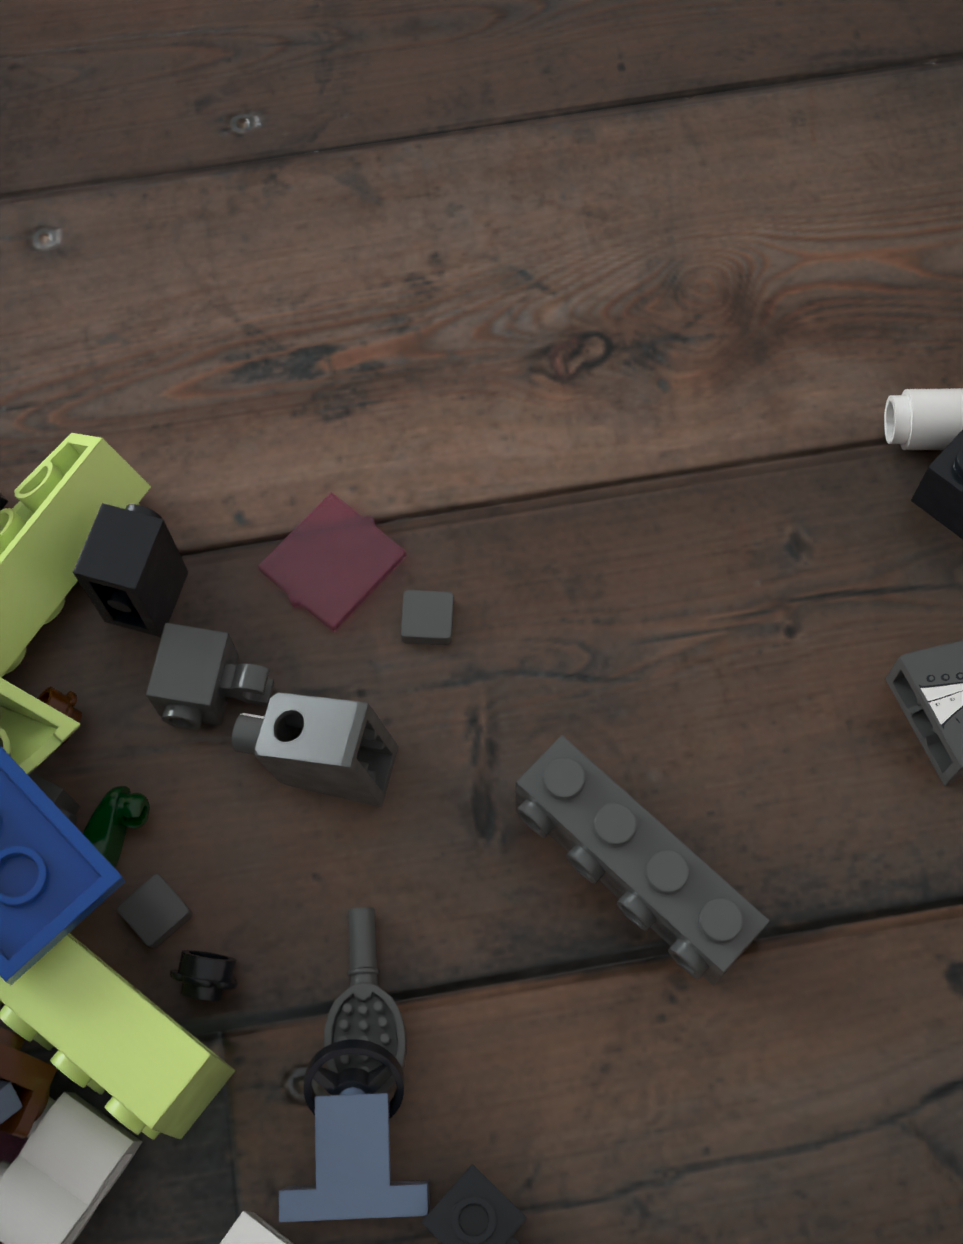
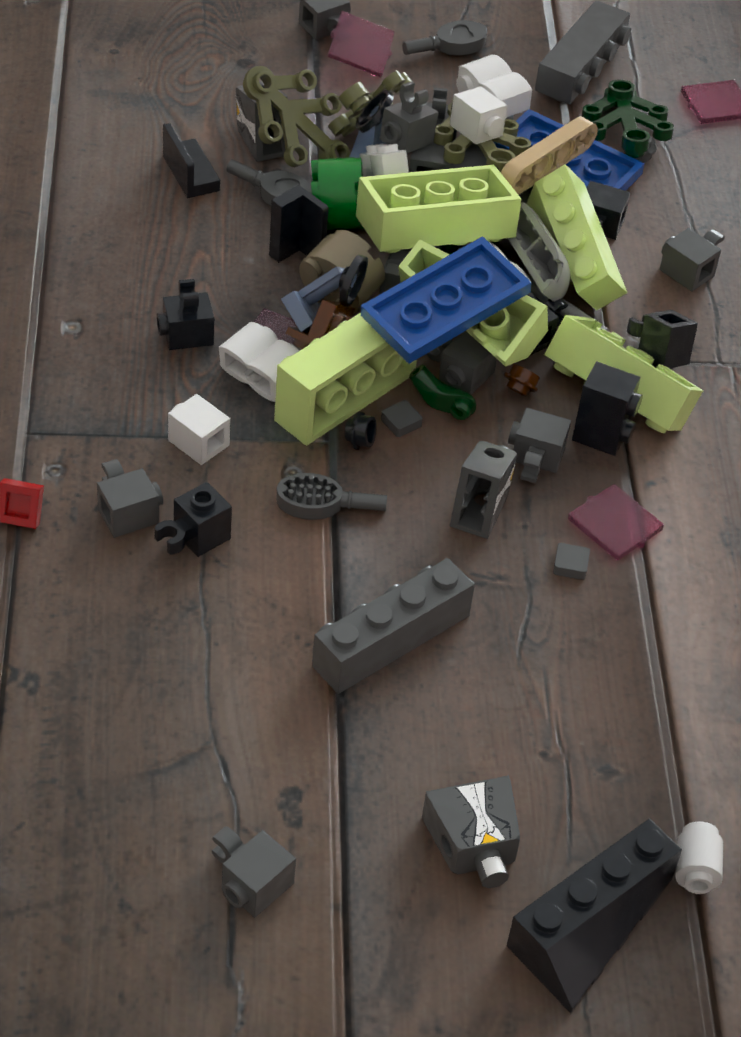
camera: 90 degrees right, 20 degrees down
sand blue piece [279,1039,431,1222] -> none

